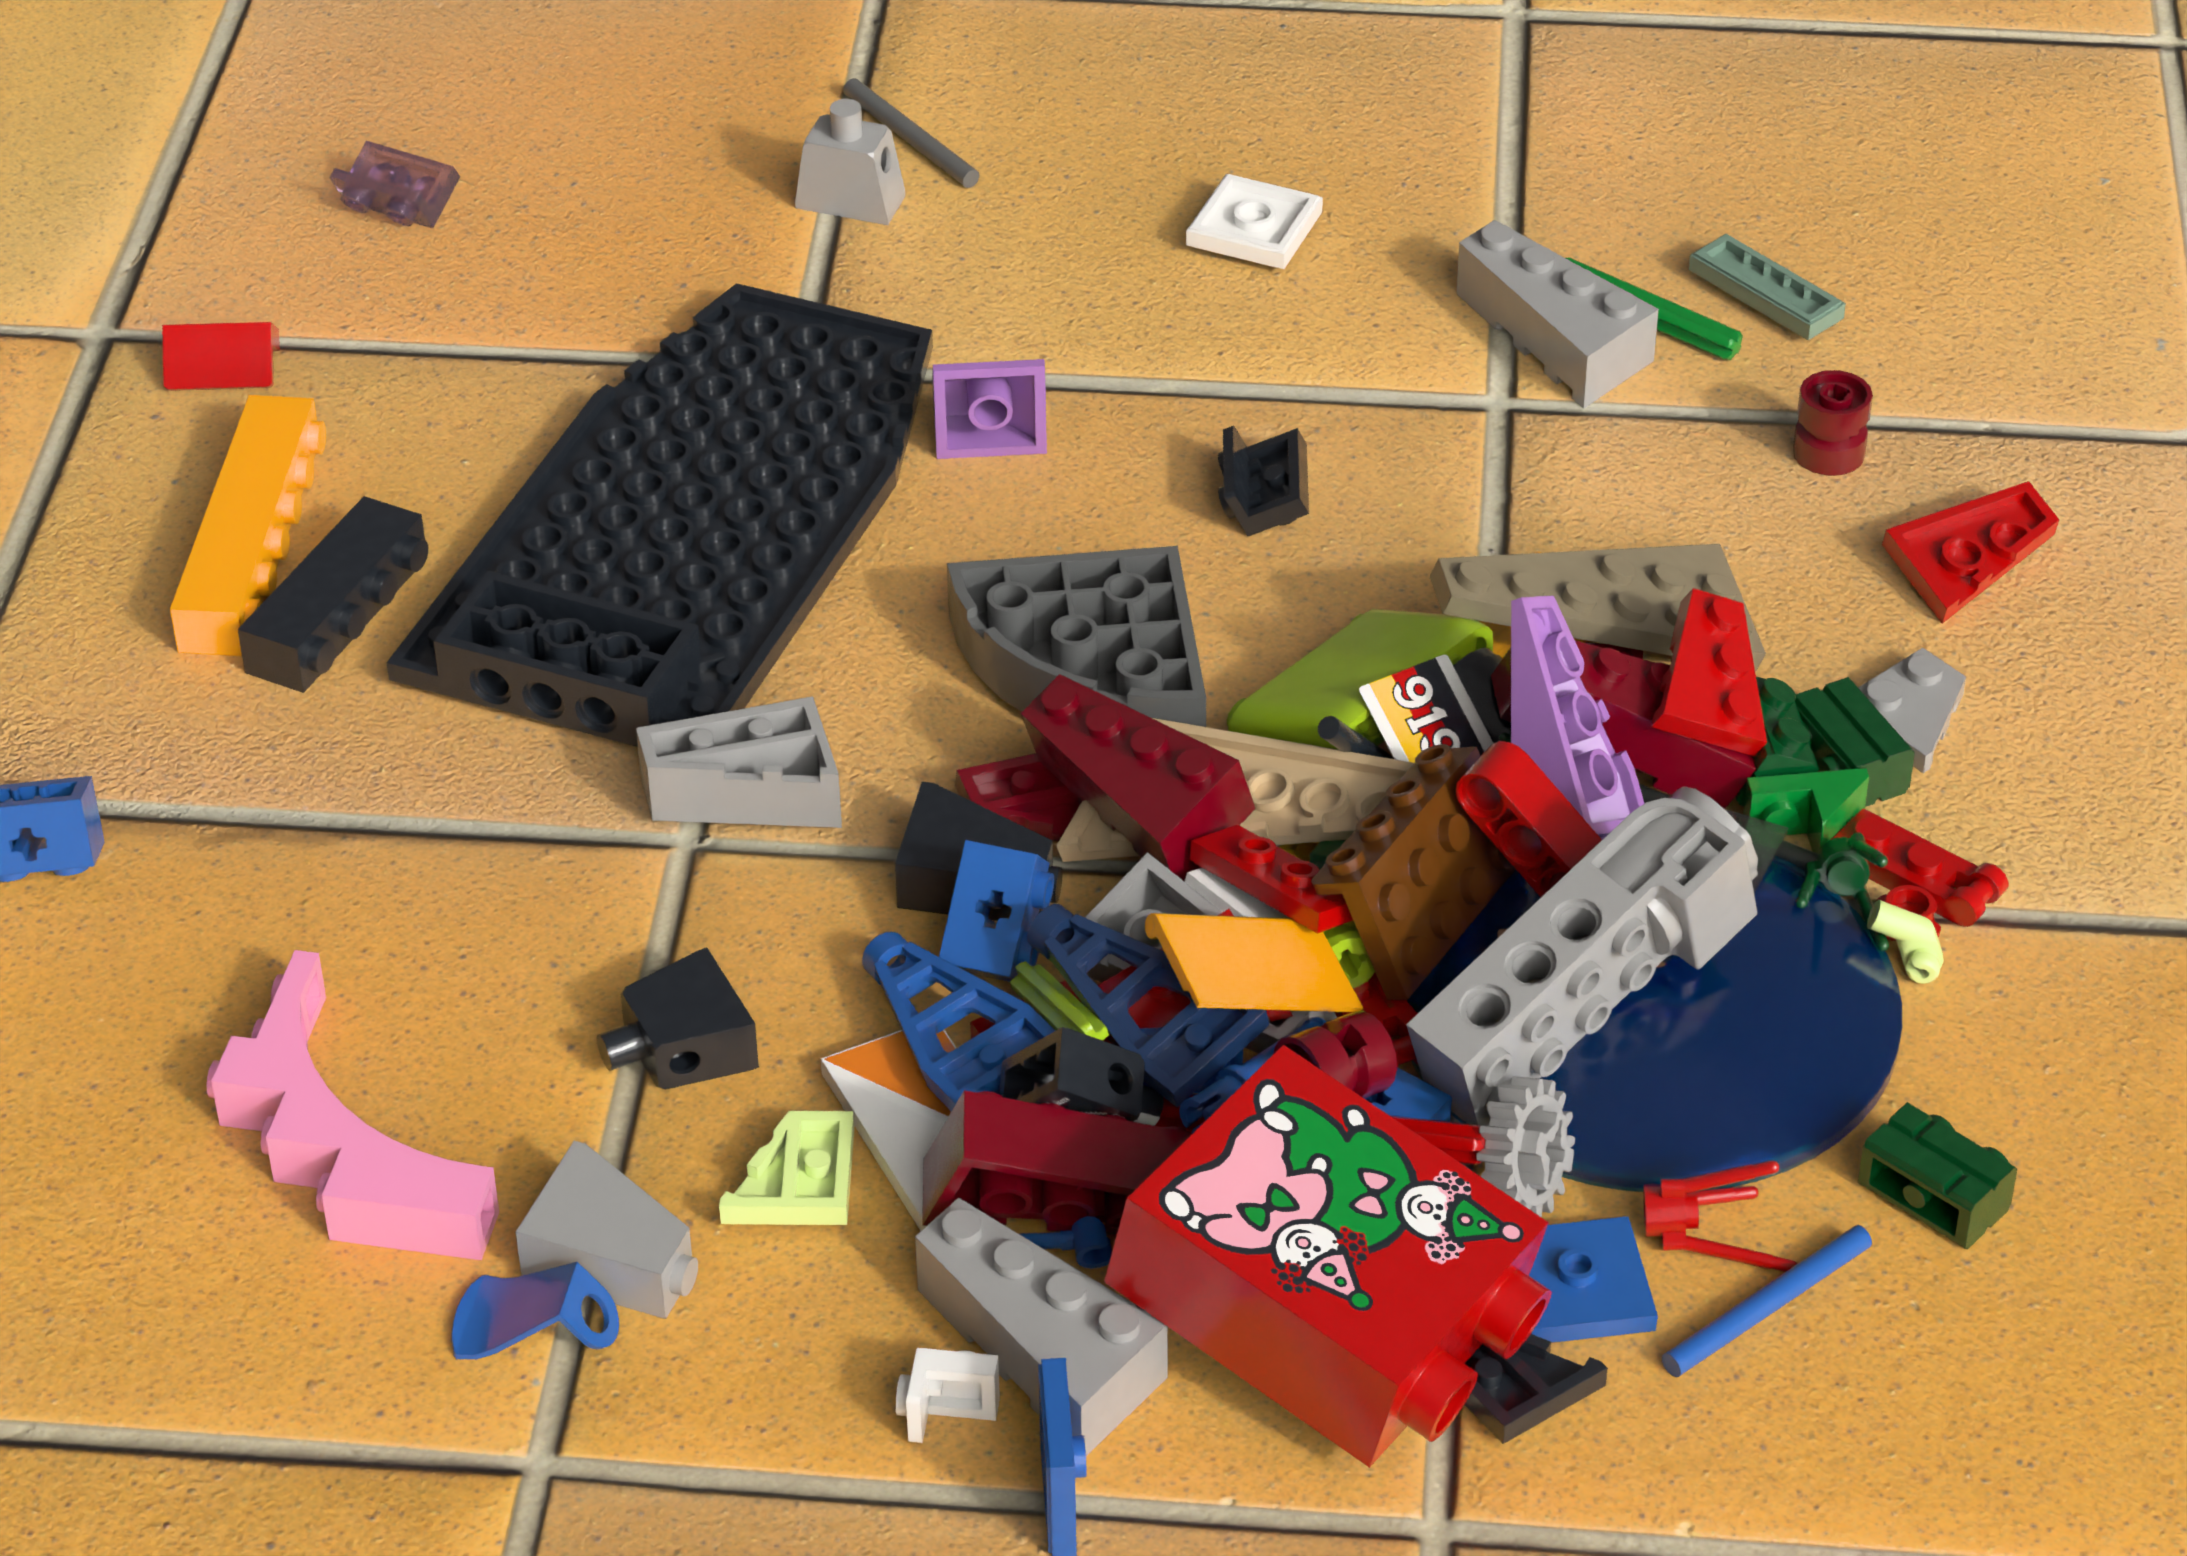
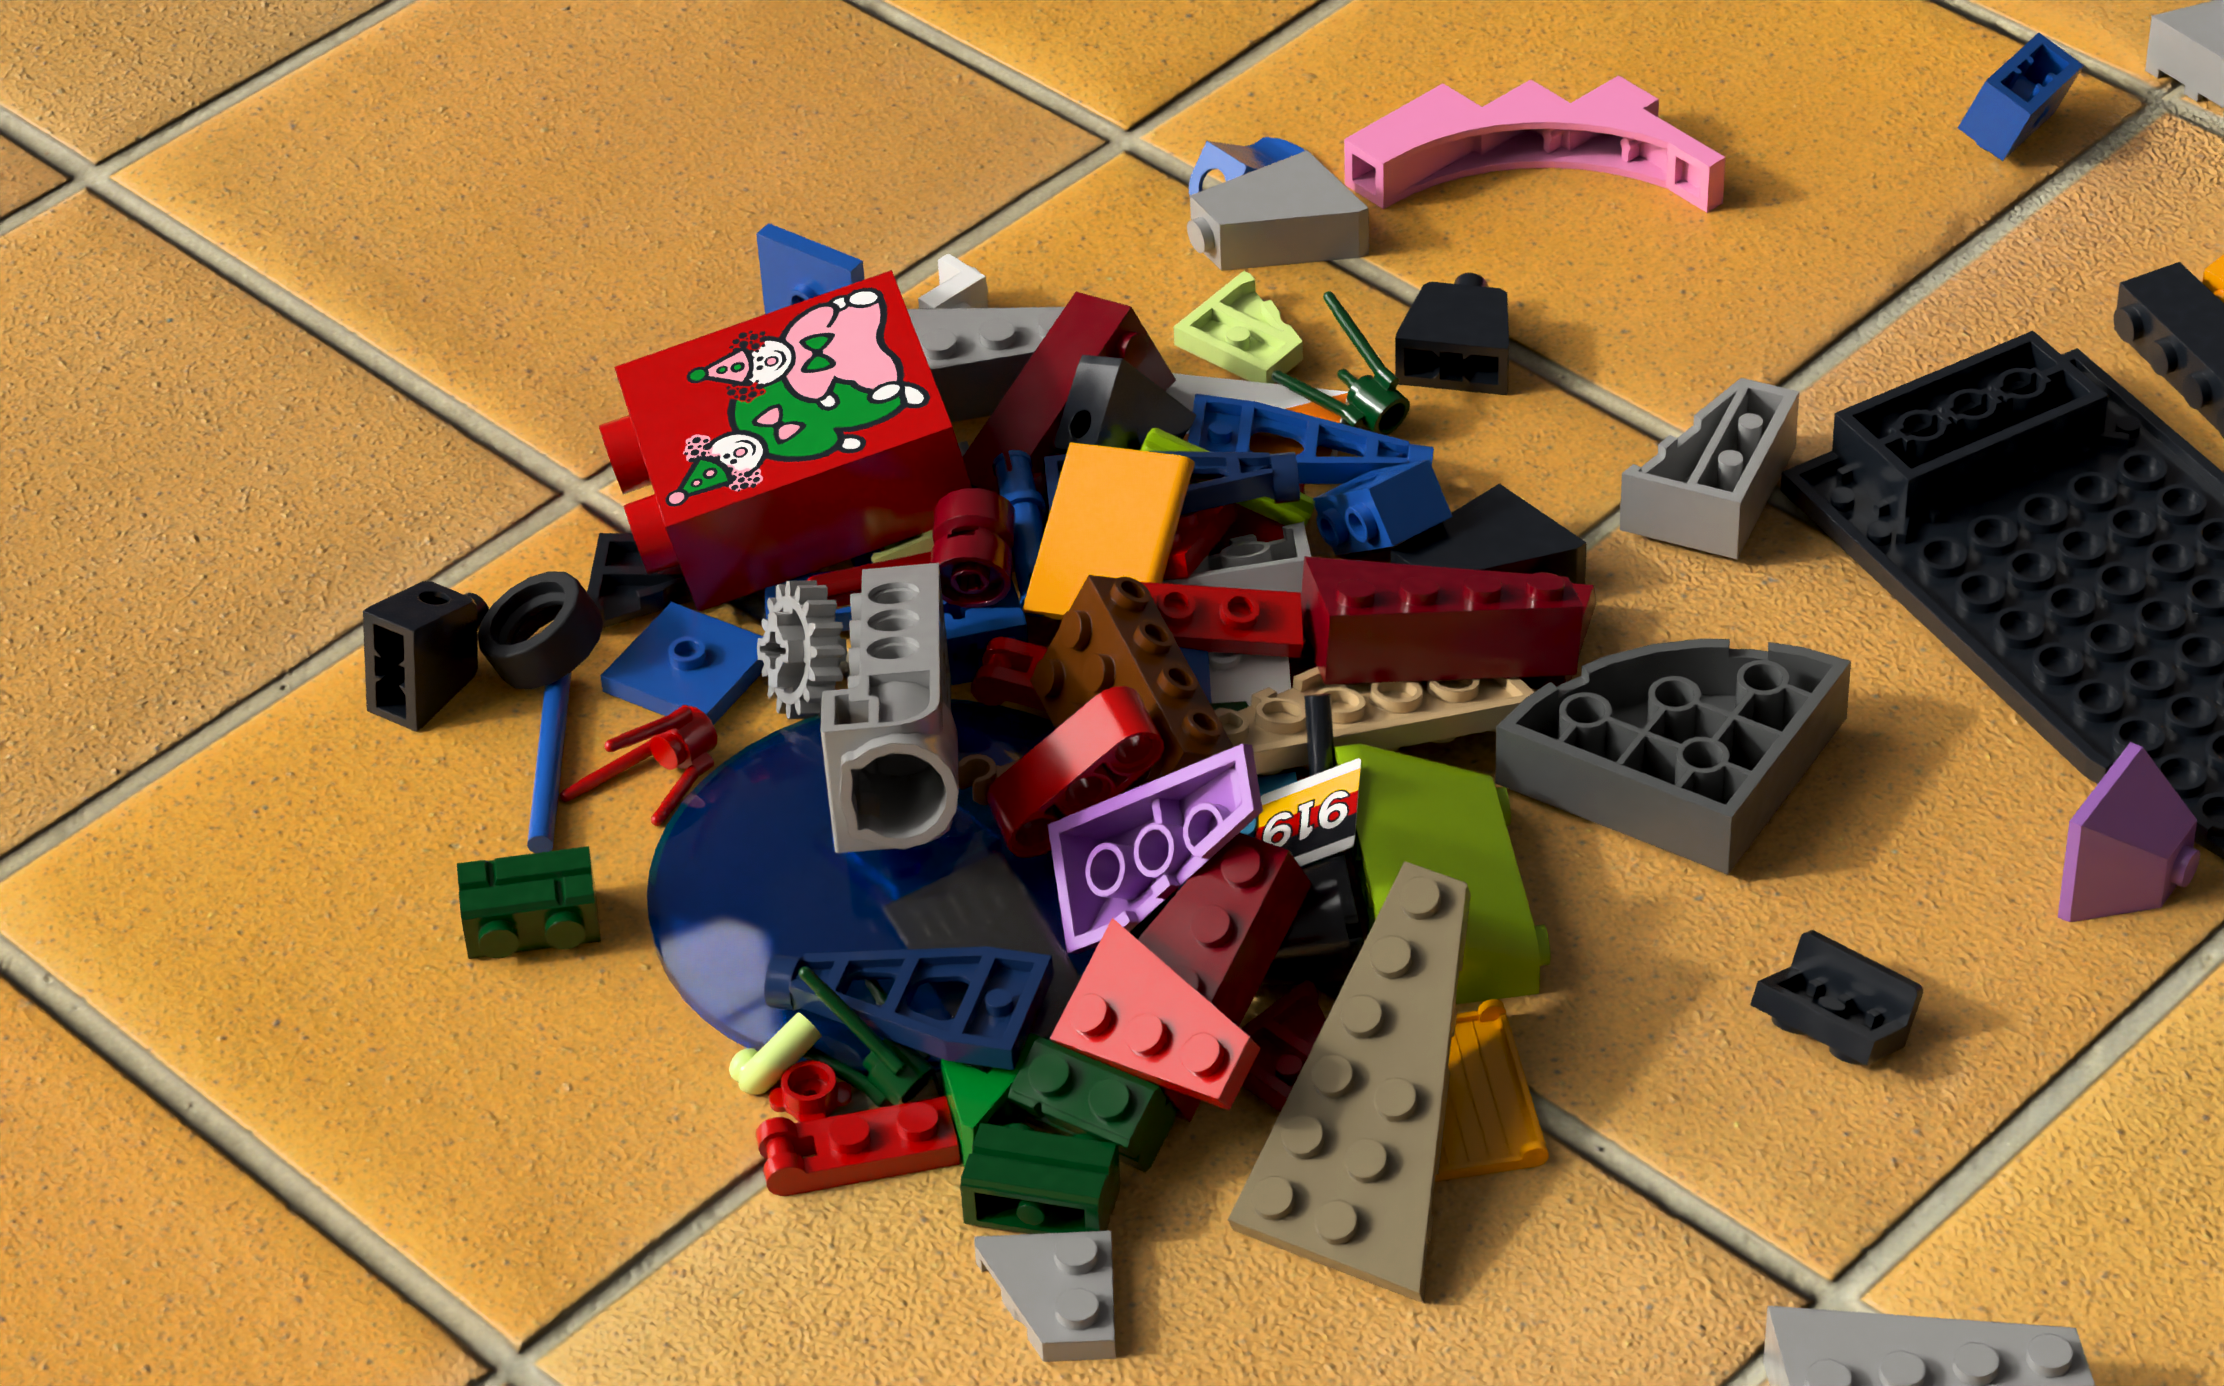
camera: 130 degrees right, 0 degrees up
none -> black torso [363,581,489,732]
none -> black tyre [477,571,604,689]
none -> dark blue plate [764,946,1054,1070]
none -> dark green plant [1271,291,1410,435]

